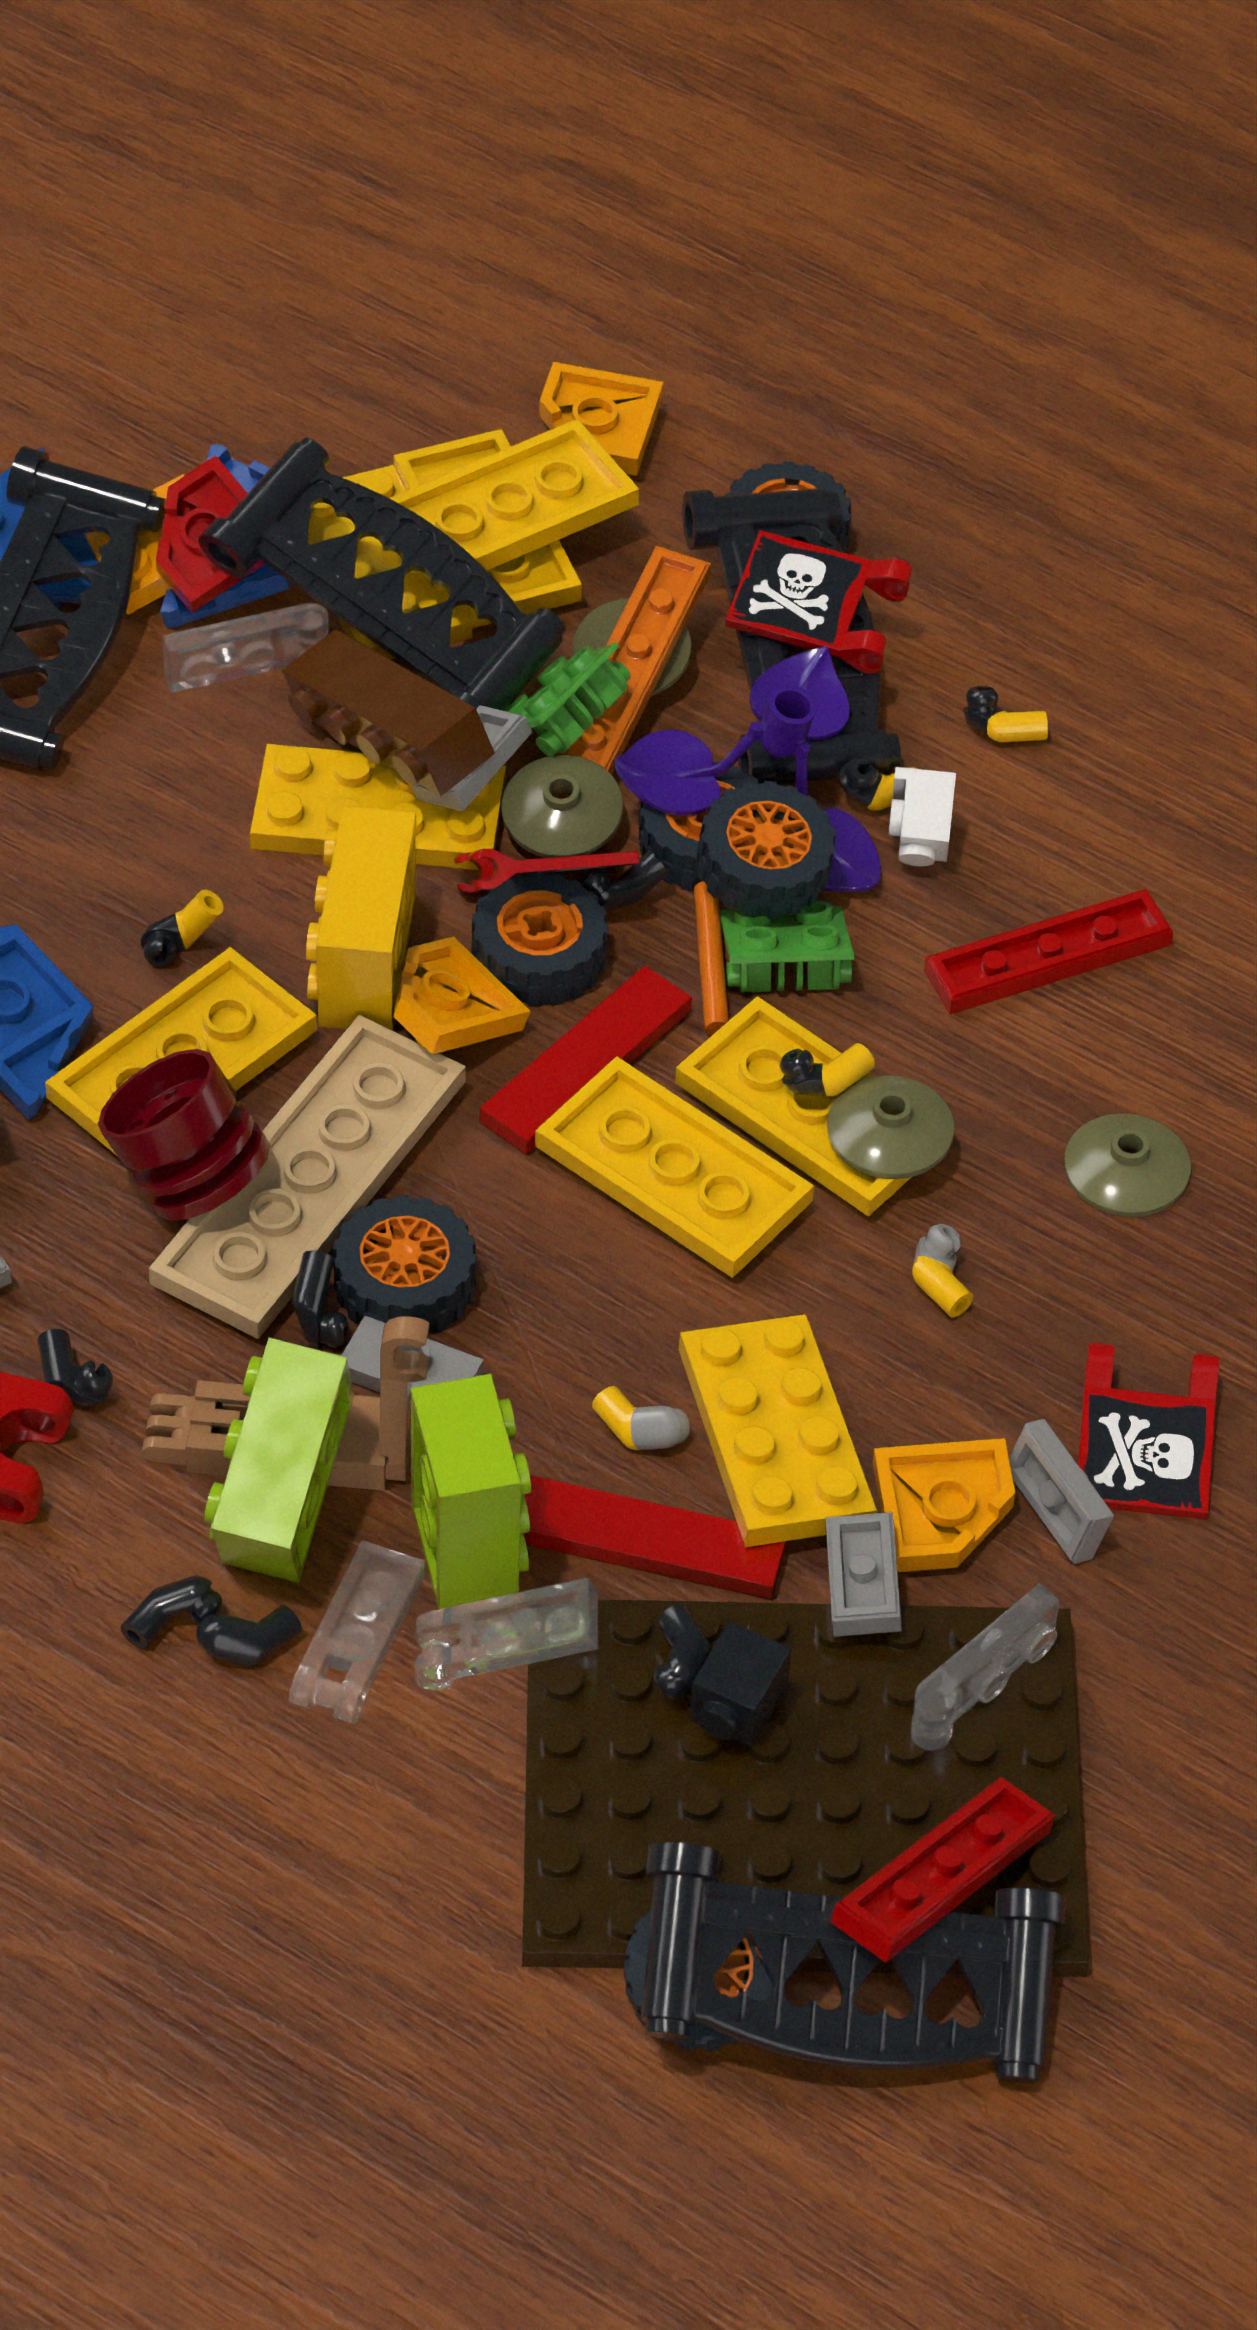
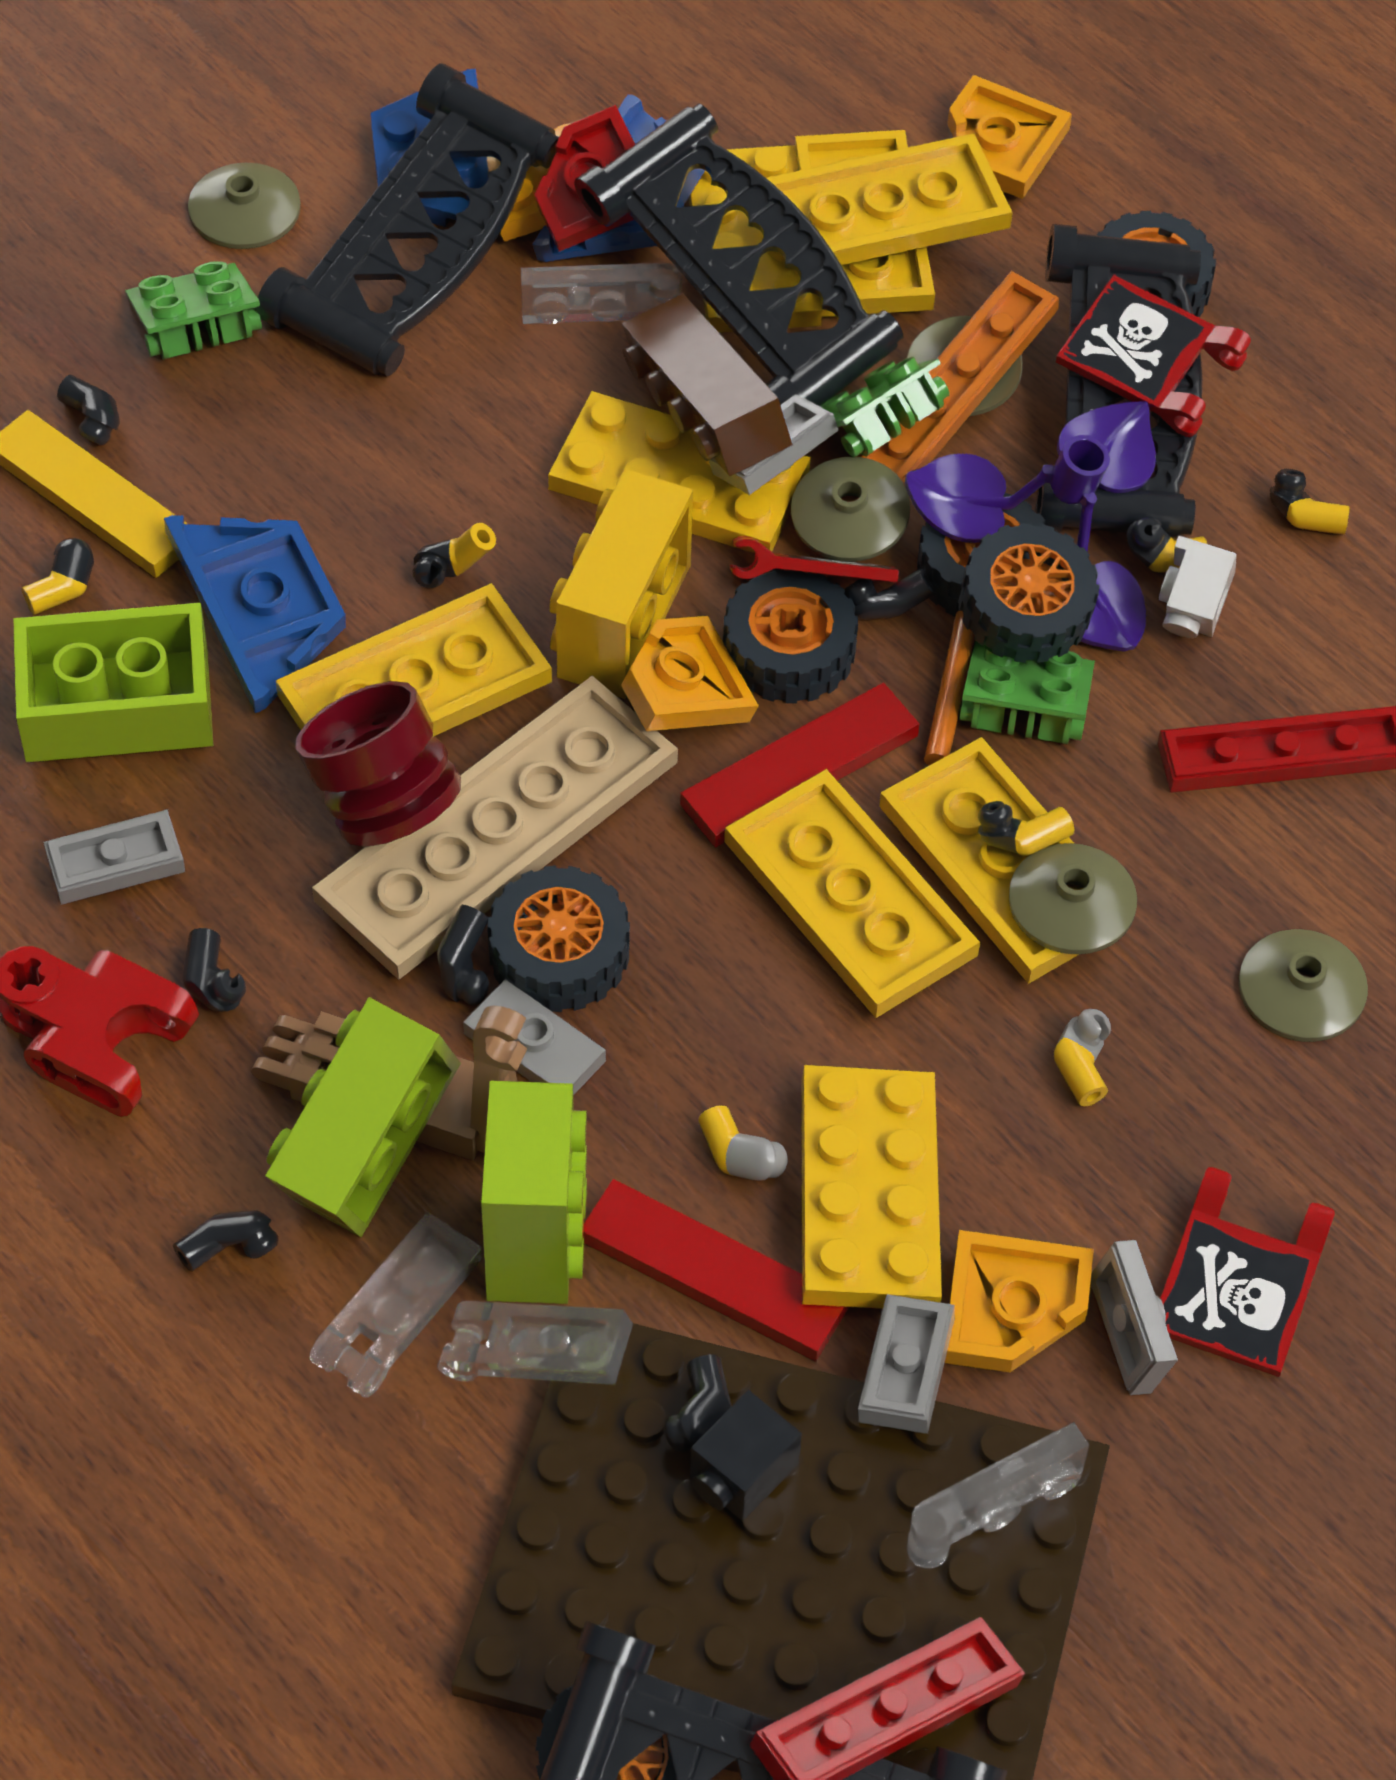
camera: 15 degrees right, 5 degrees up
black arm [196,1605,302,1666] -> none

